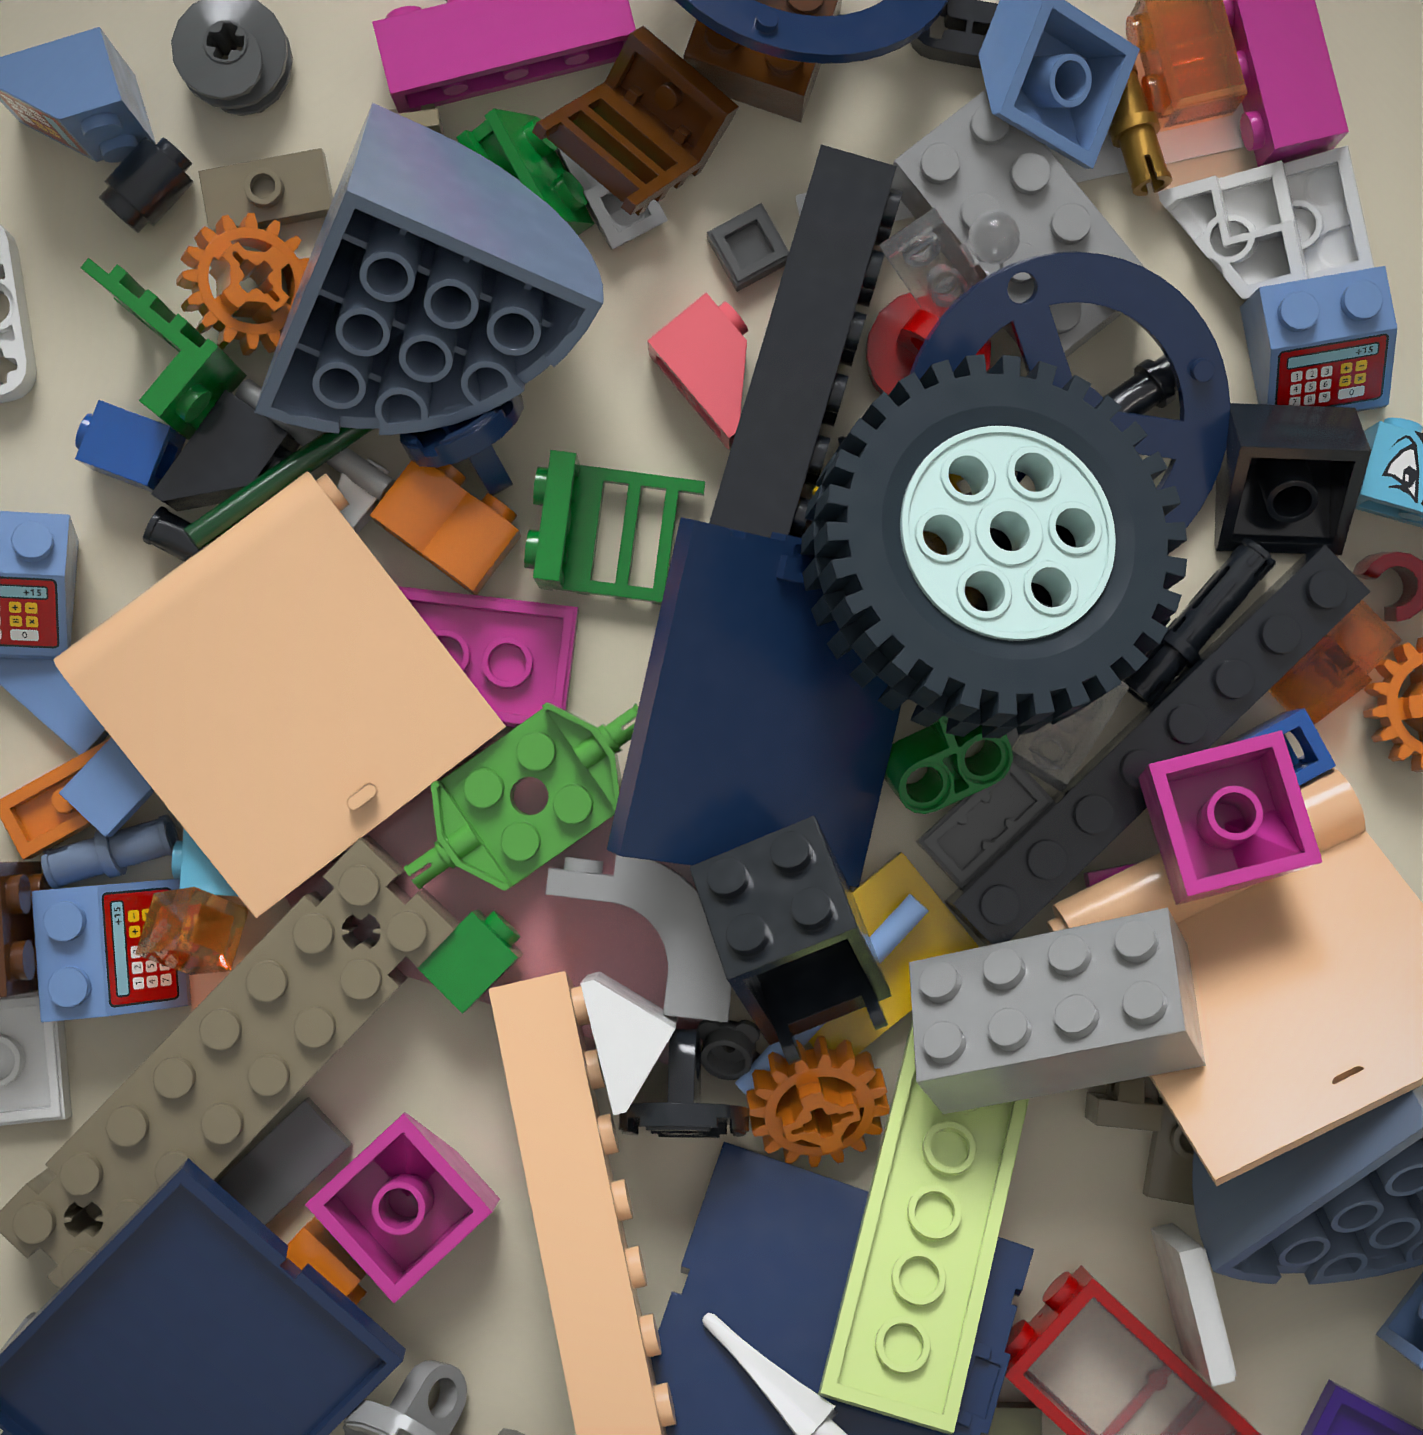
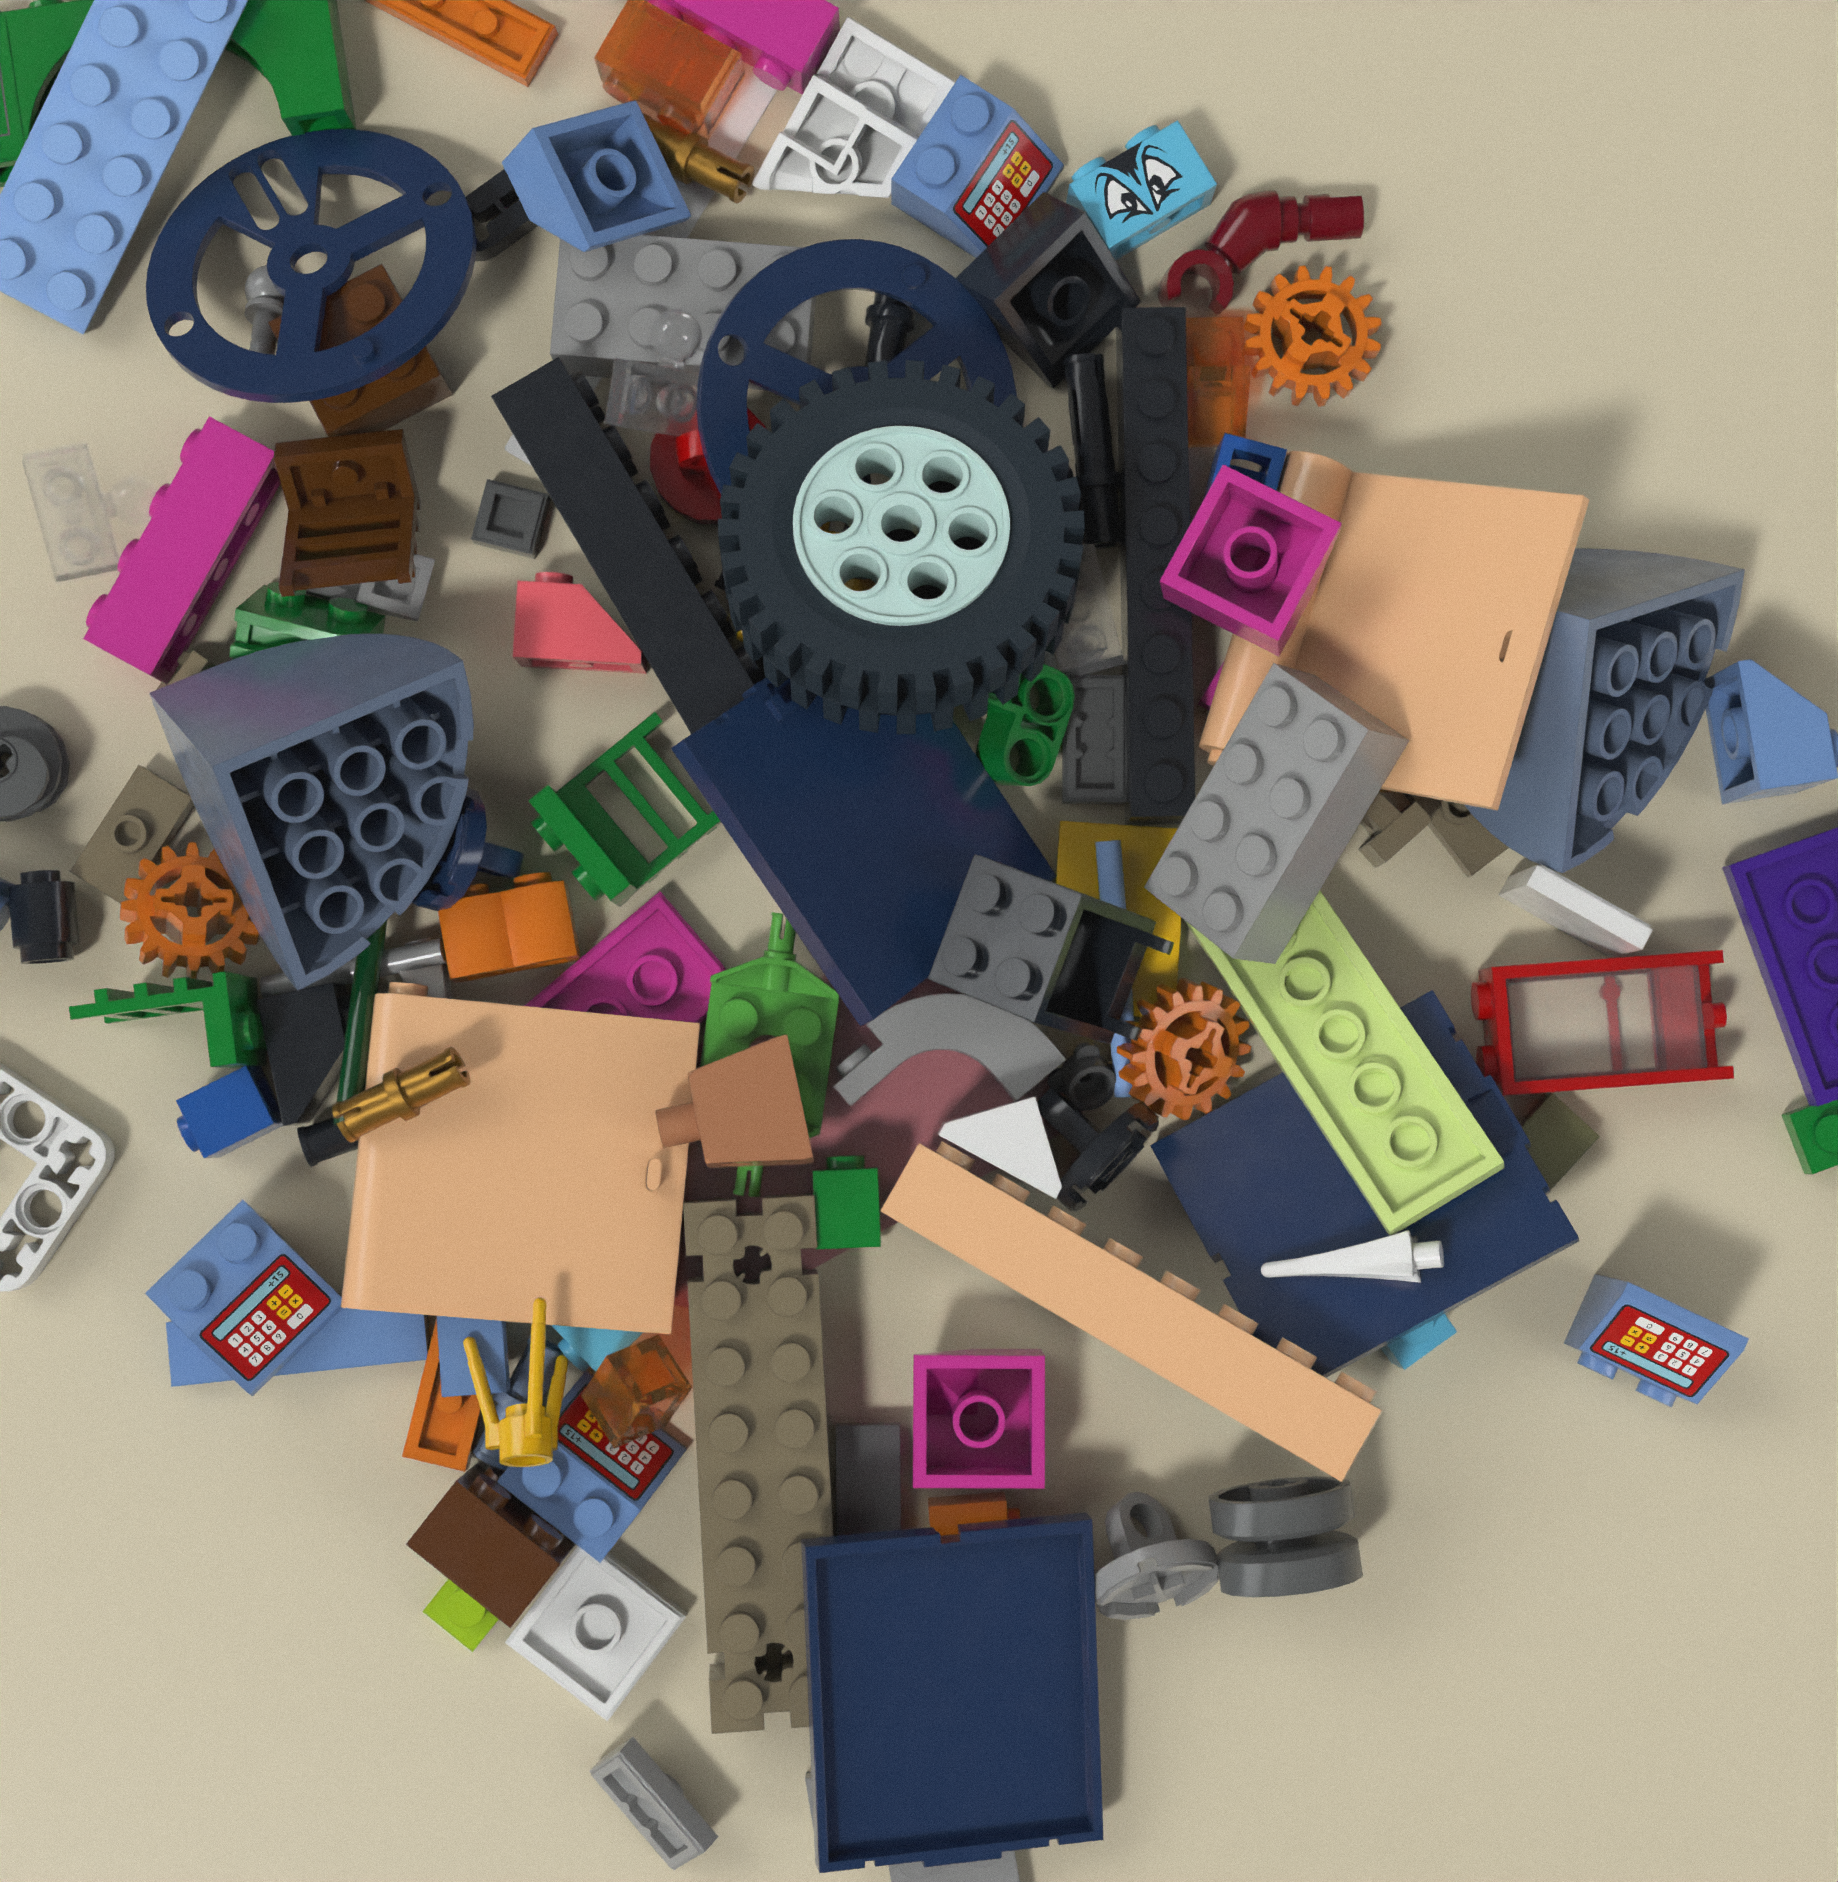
camera: 50 degrees left, 0 degrees up
none -> pearl gold pin [332,1047,471,1143]
none -> yellow plant [463,1297,569,1467]
none -> nougat torso [655,1035,814,1168]

